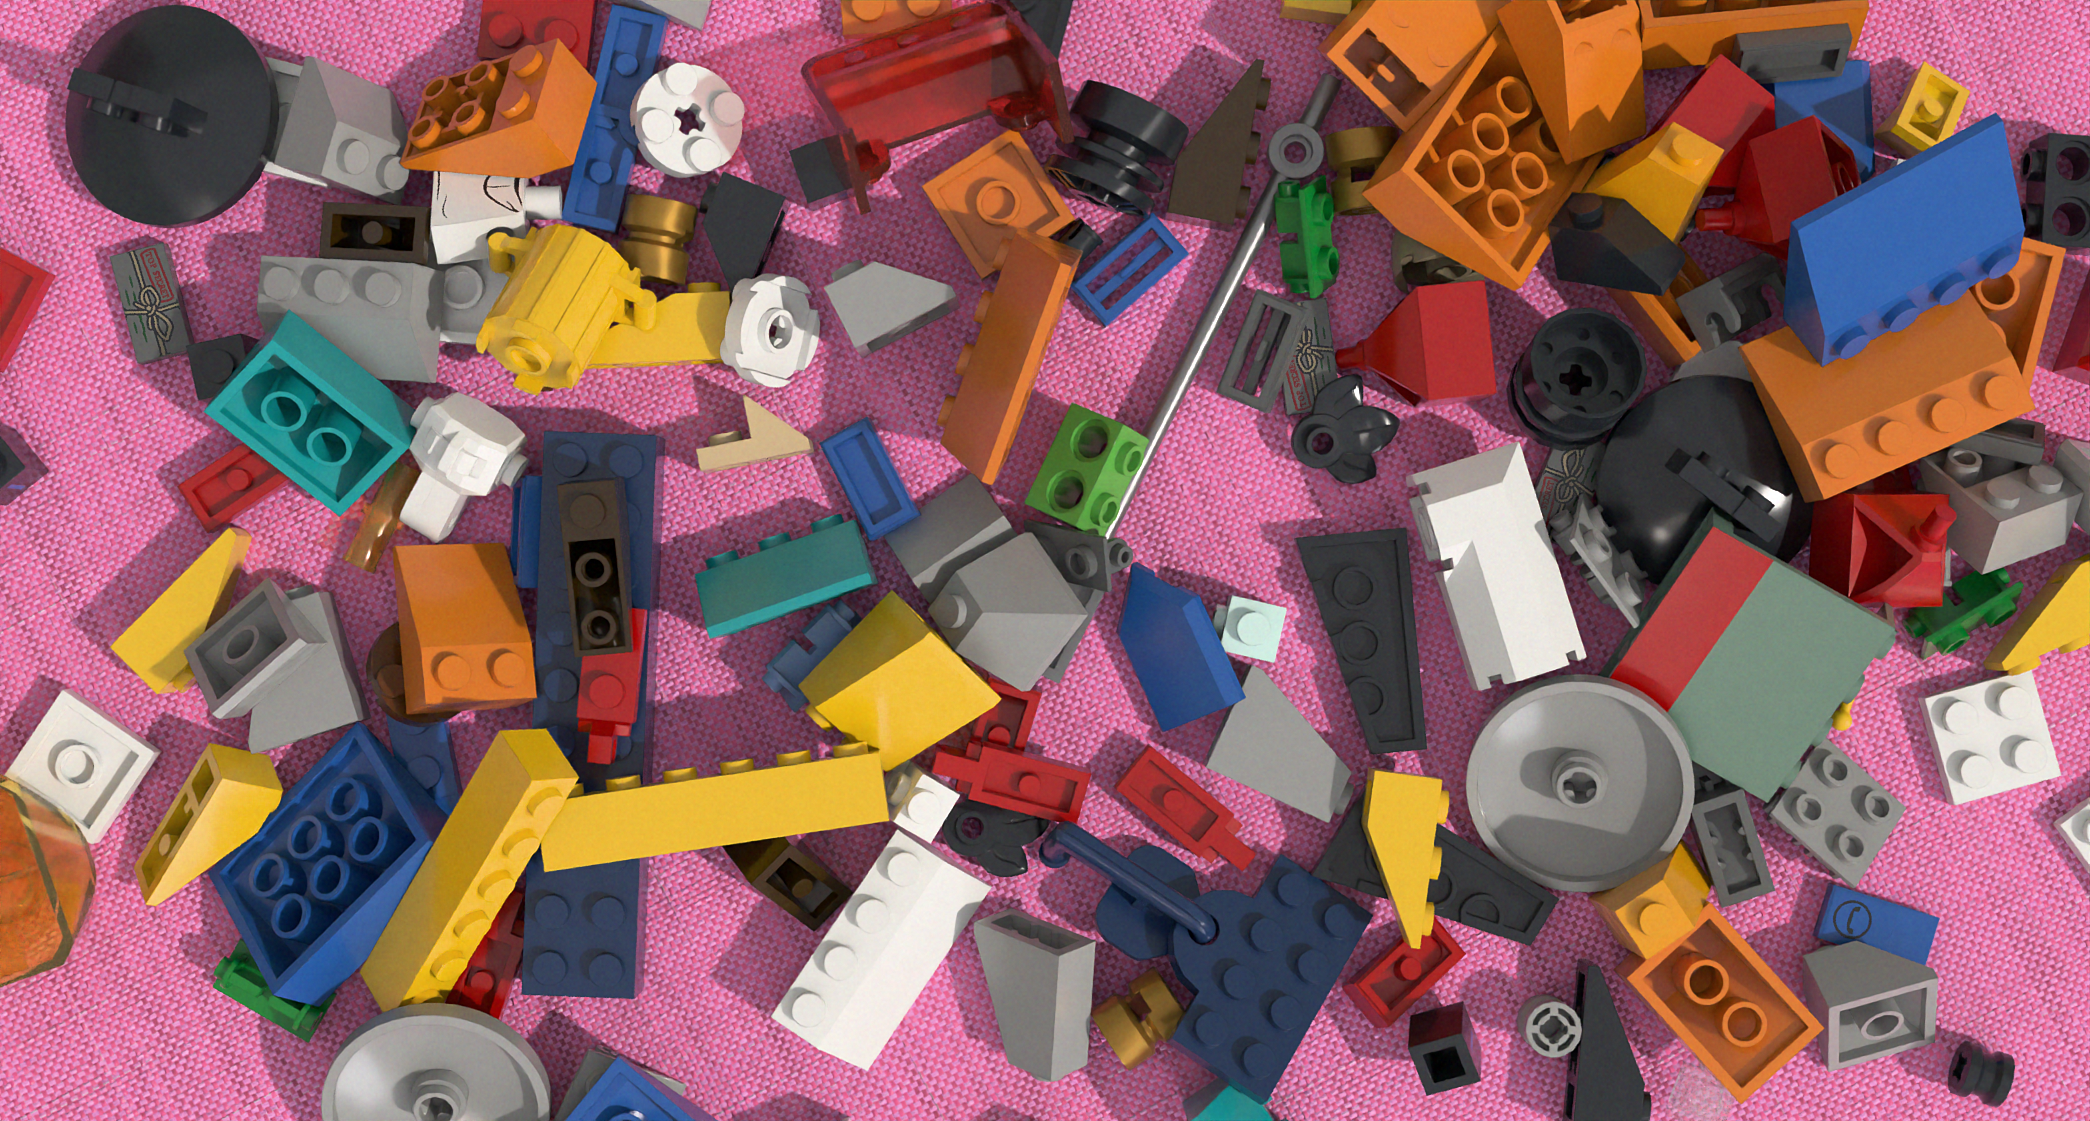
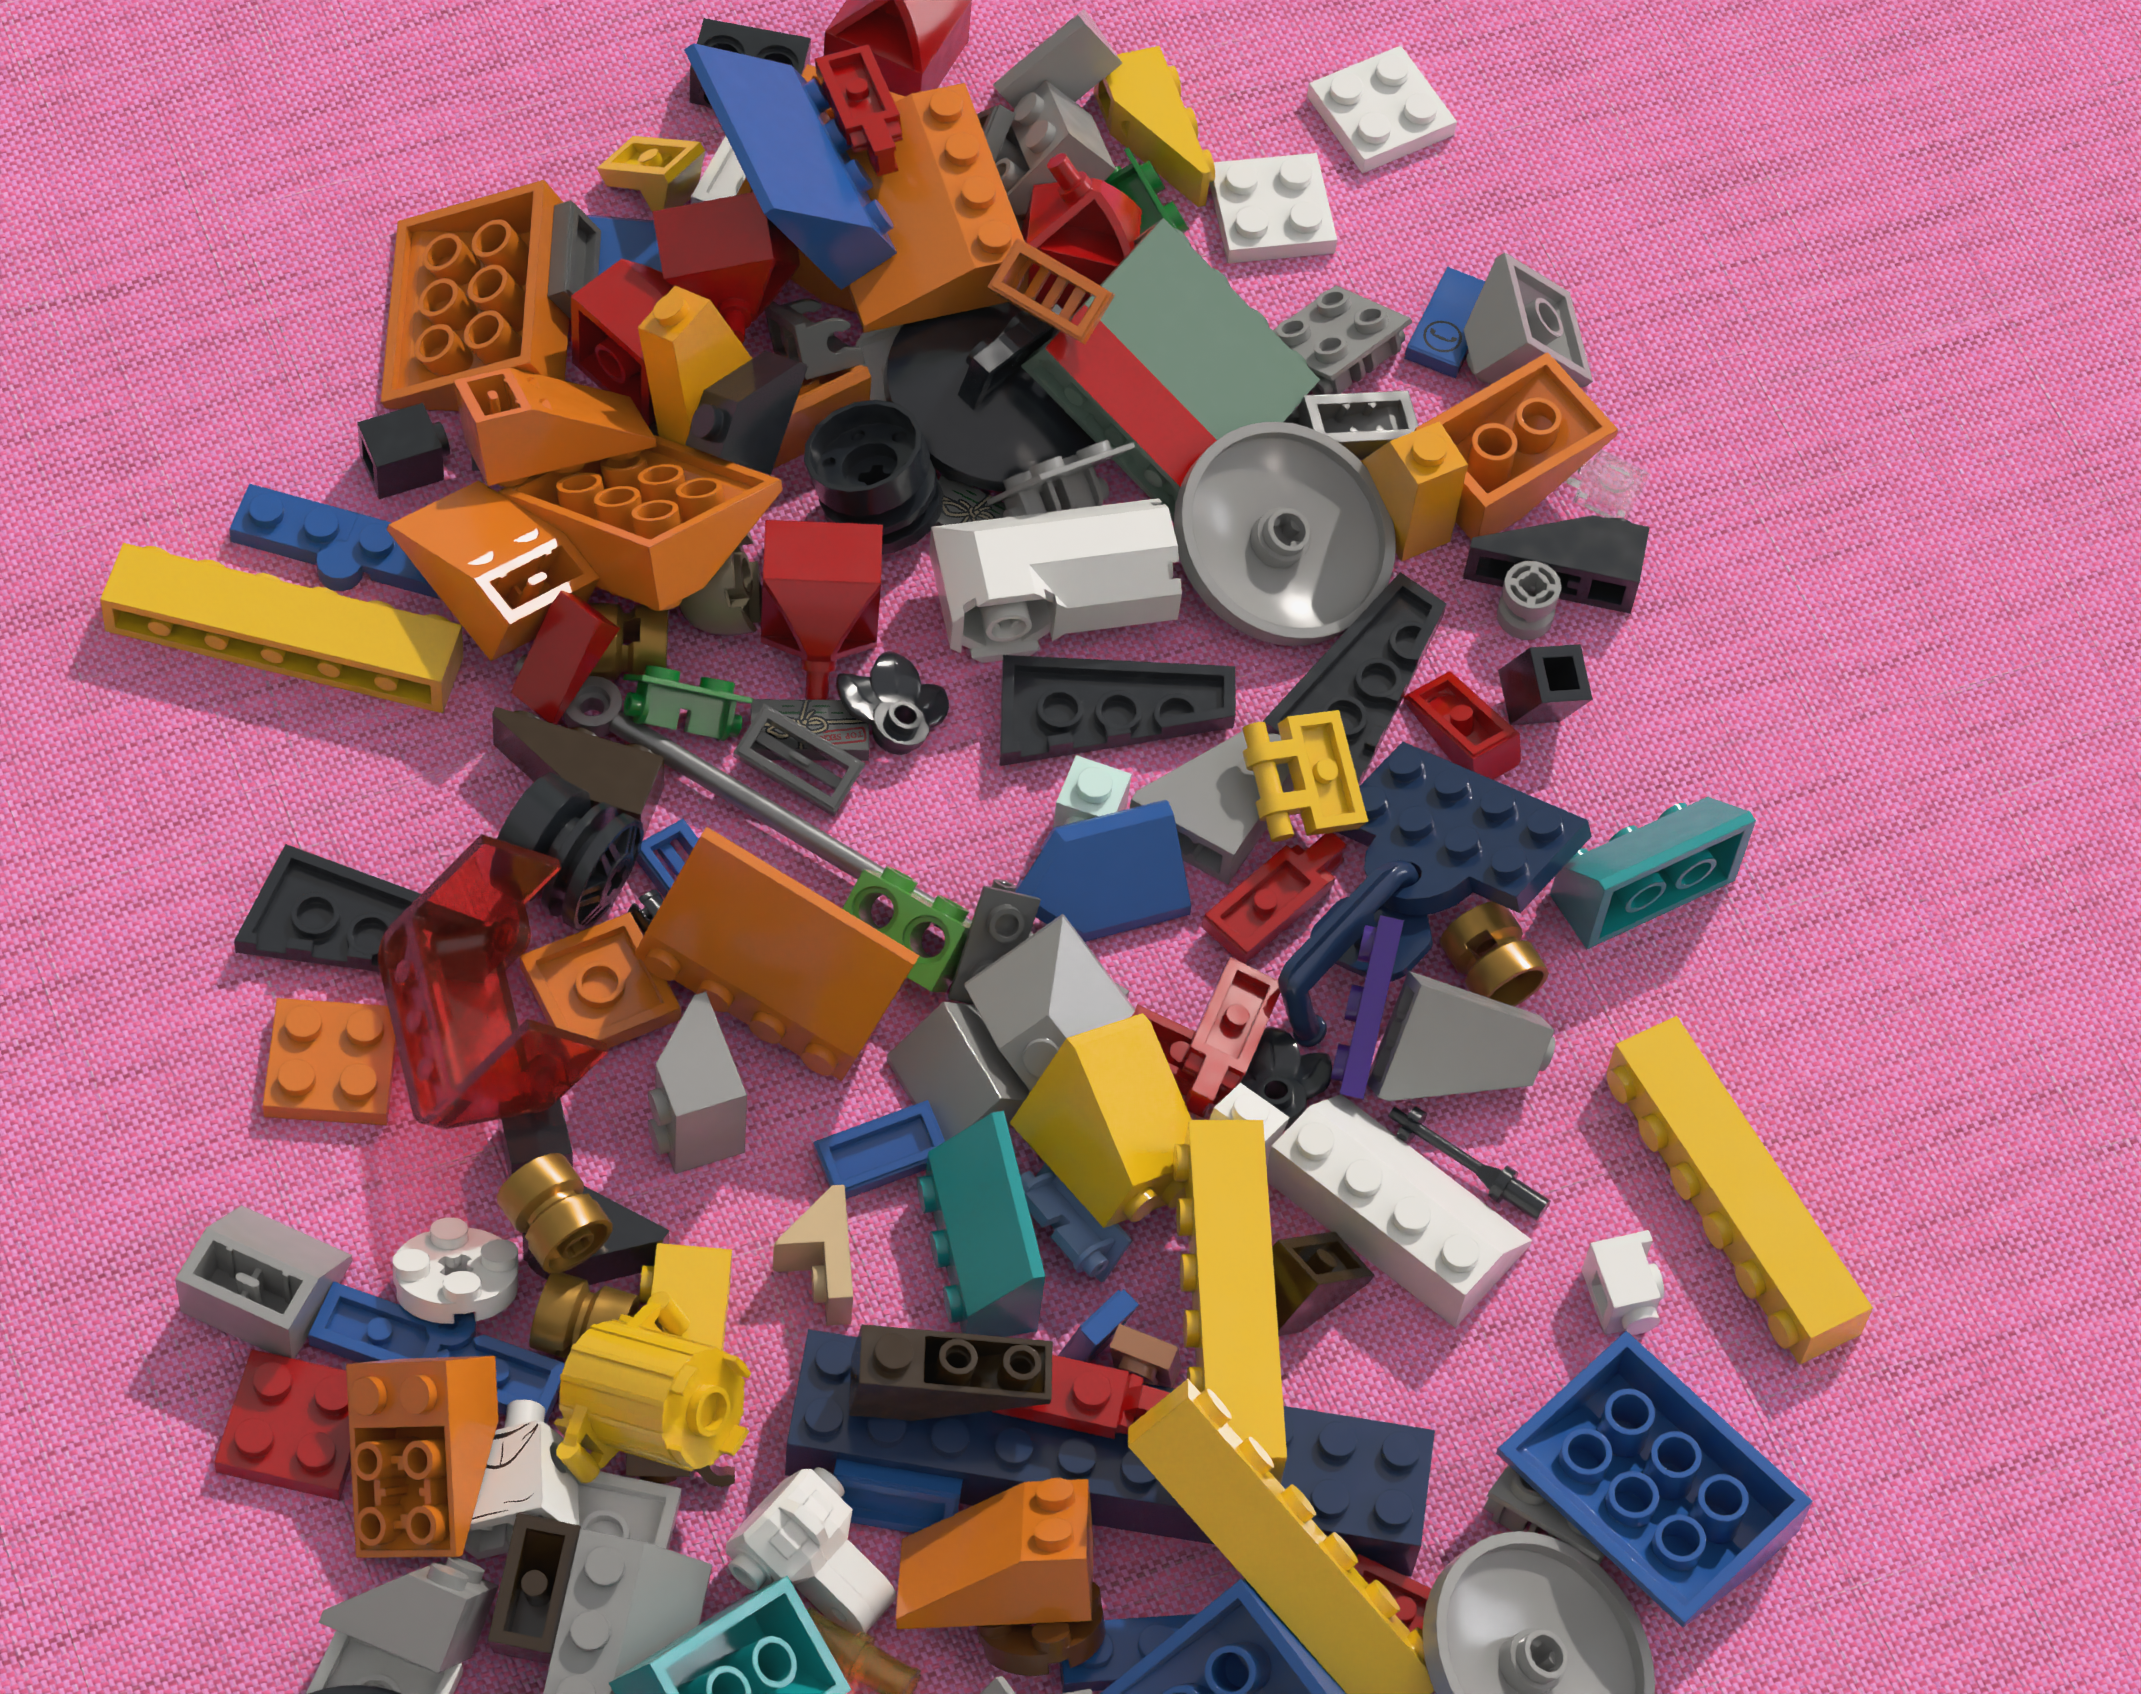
camera: 85 degrees left, 30 degrees down
white plate [720,273,820,388] -> none
yellow slope [1361,767,1449,949] -> none
black wheel [1948,1041,2015,1108] -> none
none -> pearl gold wheel [497,1153,613,1273]
none -> red slope [510,590,620,725]
none -> red hinge [814,44,903,177]
none -> orange slope [987,238,1115,345]
none -> blue tile [1058,1289,1139,1363]
none -> nougat plate [1110,1324,1181,1388]
none -> yellow plate [1242,710,1368,842]
none -> dark purple plate [1330,915,1404,1099]
none -> black piece [1388,1106,1551,1221]

